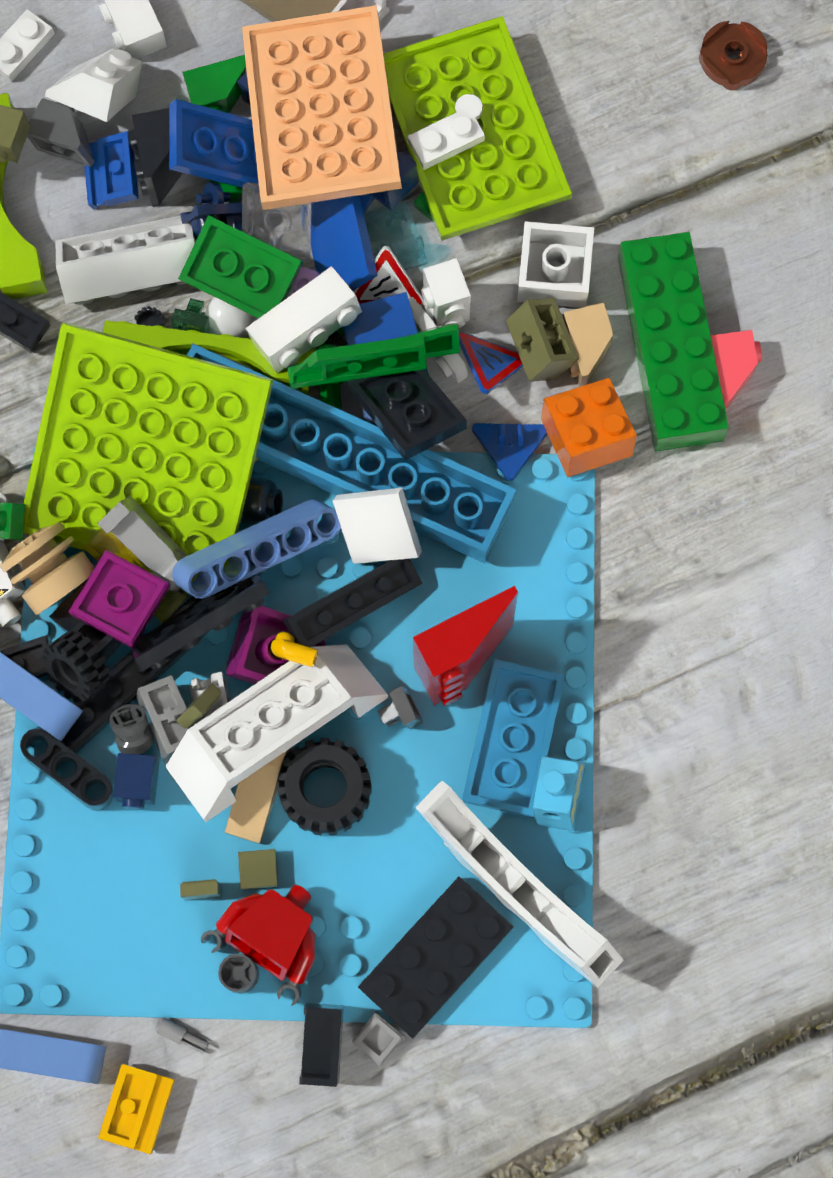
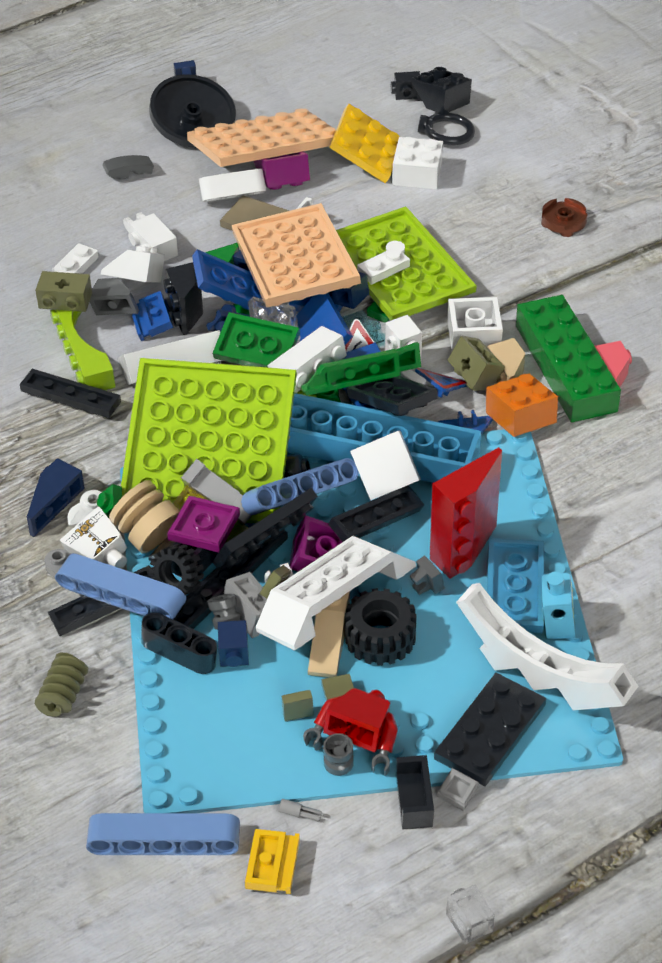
camera: 10 degrees left, 30 degrees down
yellow arm [271,632,318,668] -> none

